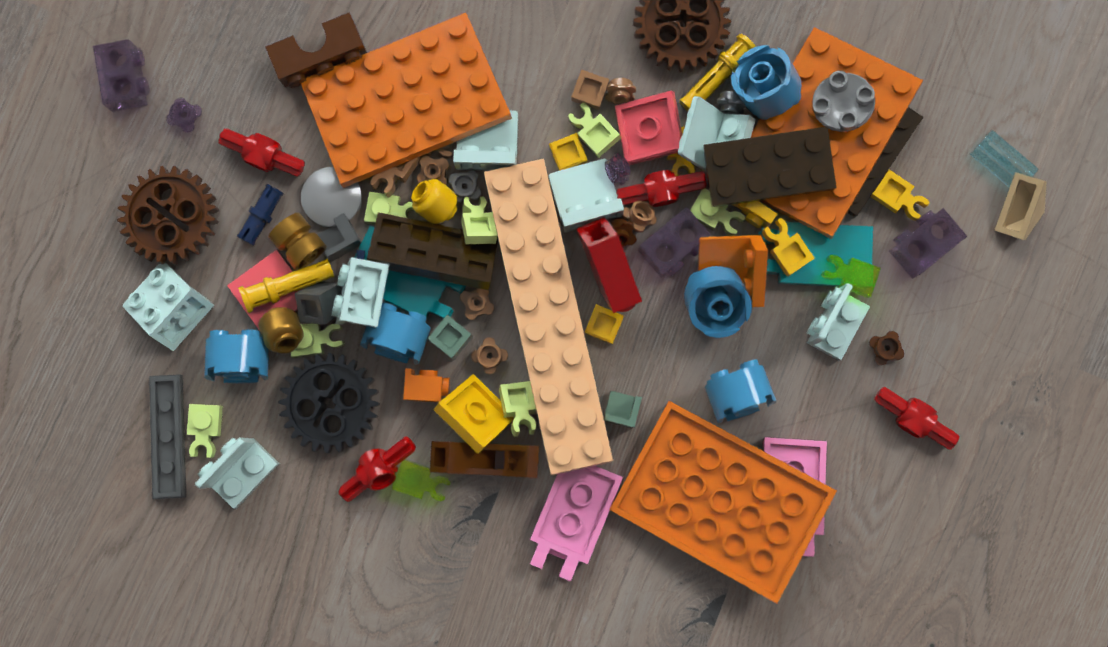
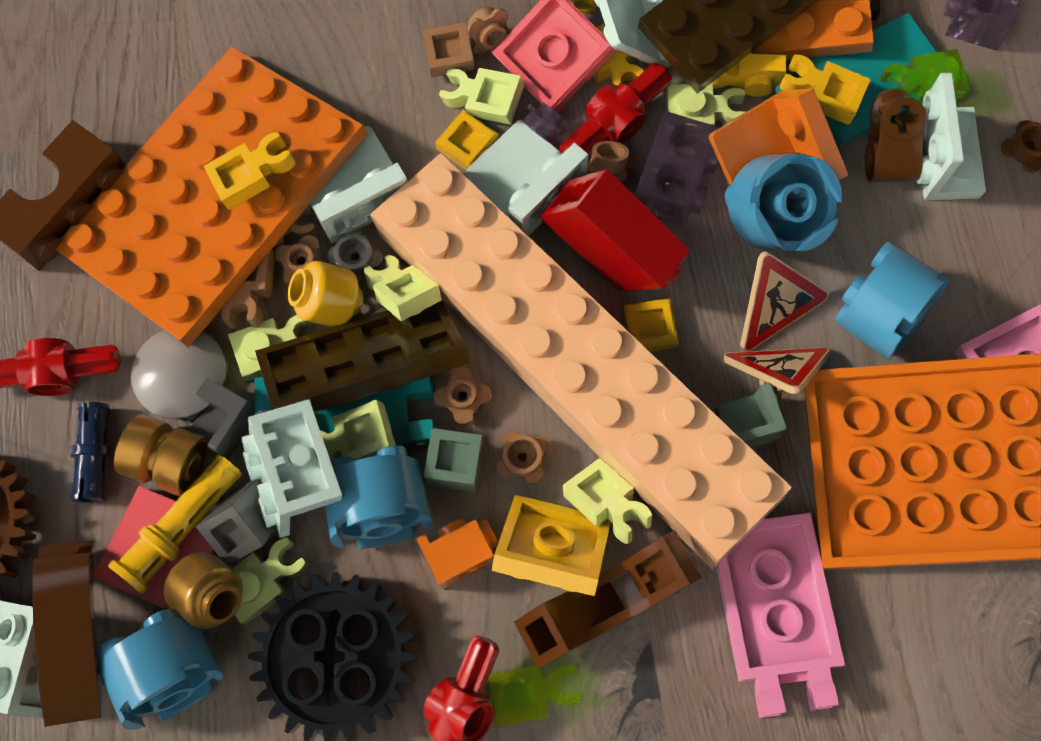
camera: 30 degrees left, 10 degrees down
none -> reddish brown arch [32,541,102,727]
none -> yellow plate [203,132,296,210]
none -> yellowish green plate [320,400,396,461]
none -> piece [724,347,830,399]
none -> piece [740,251,829,351]
none -> reddish brown piece [864,88,926,182]

